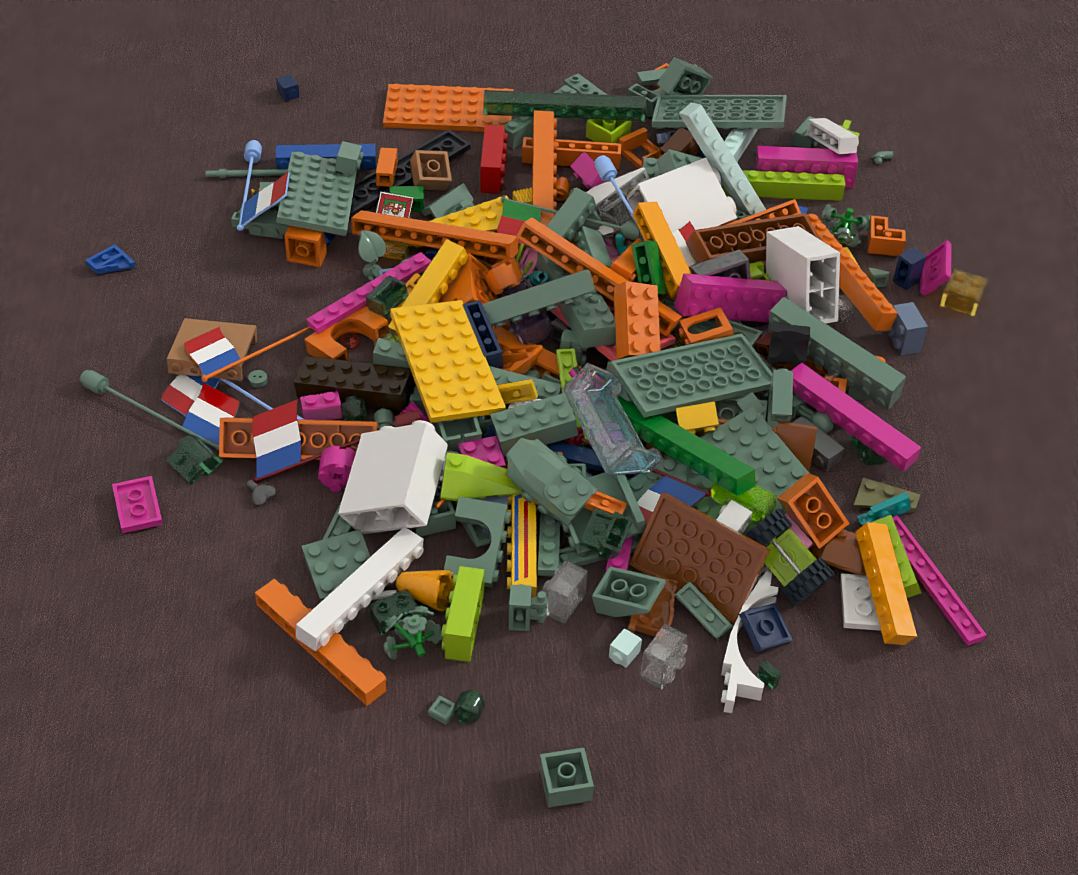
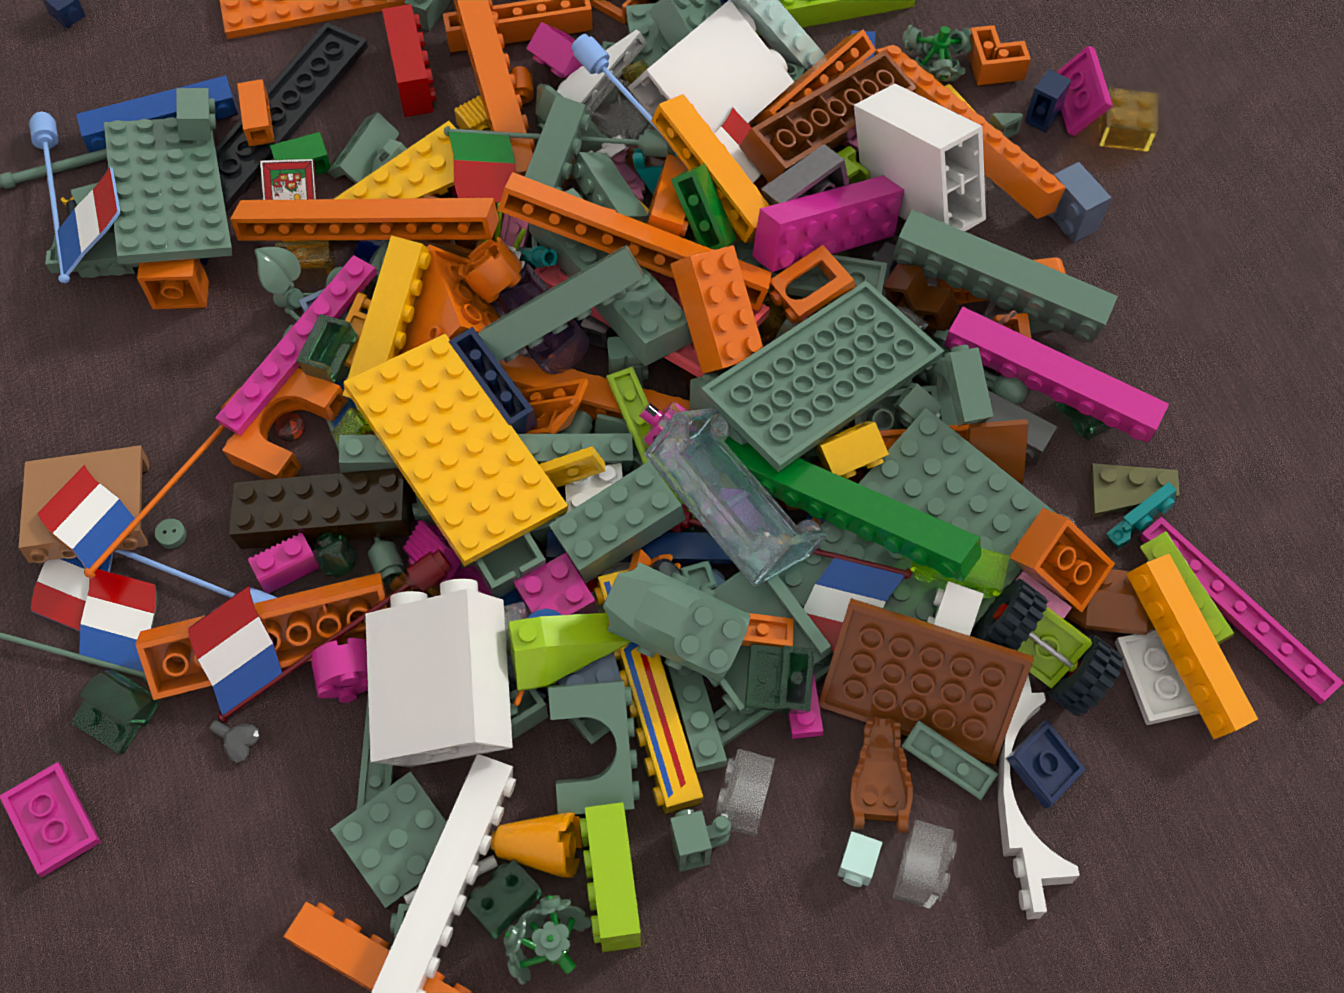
camera: 15 degrees left, 15 degrees up
medium nougat brick [410,150,452,191] -> none
sand green slope [592,566,666,617] -> none
clear green plate [757,660,781,690] -> none
black brick [768,323,810,365] -> none

